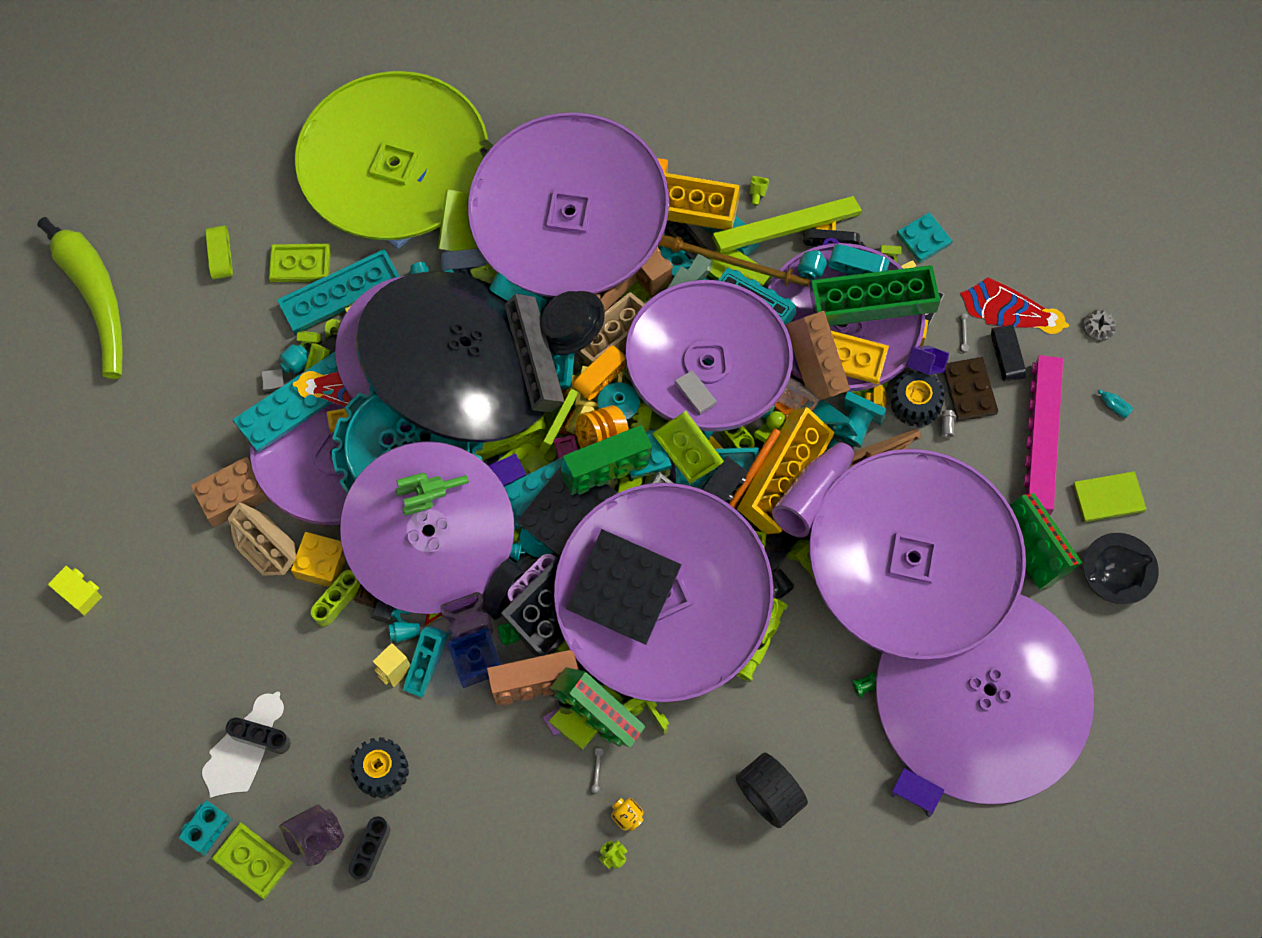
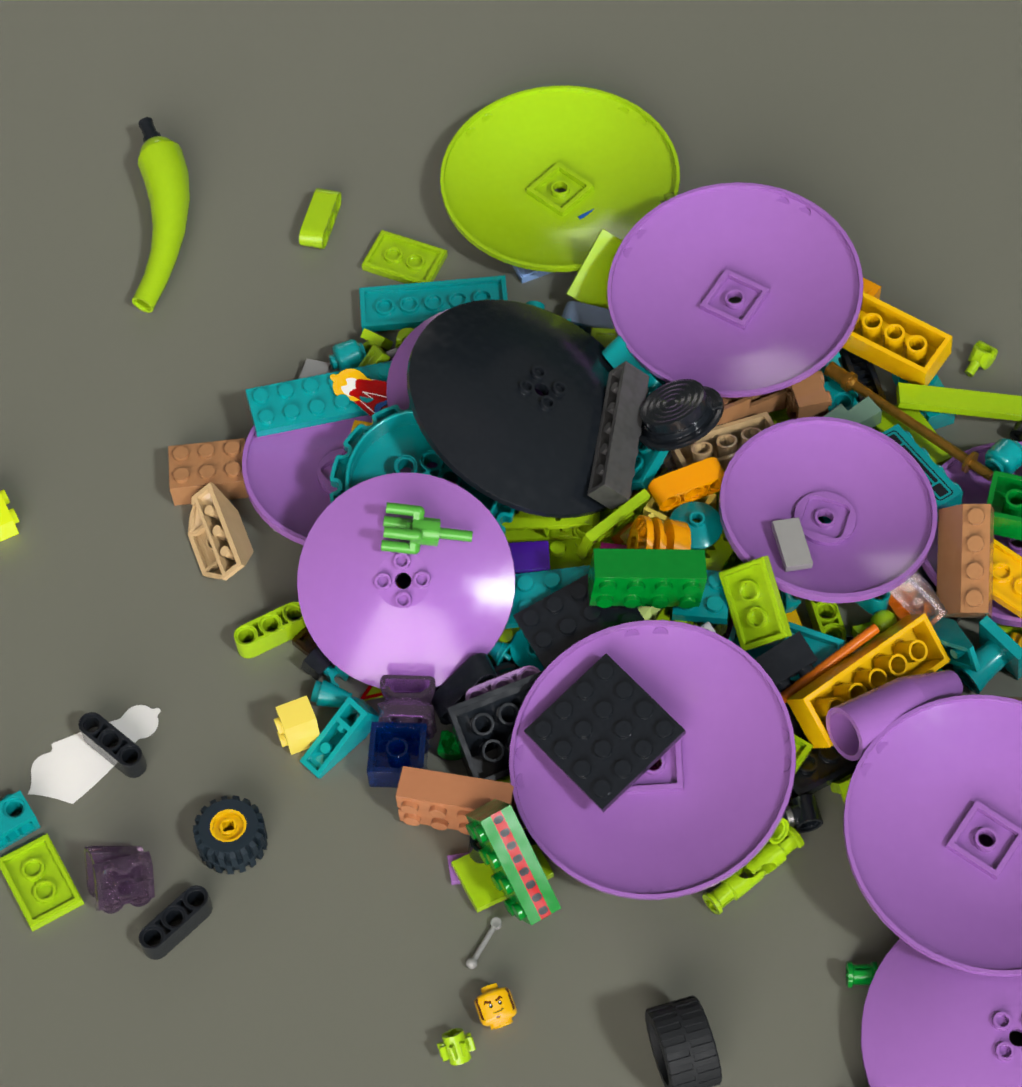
camera: 25 degrees right, 10 degrees down
yellow brick [291,532,346,587] -> none
lime bracket [623,698,669,734] -> none

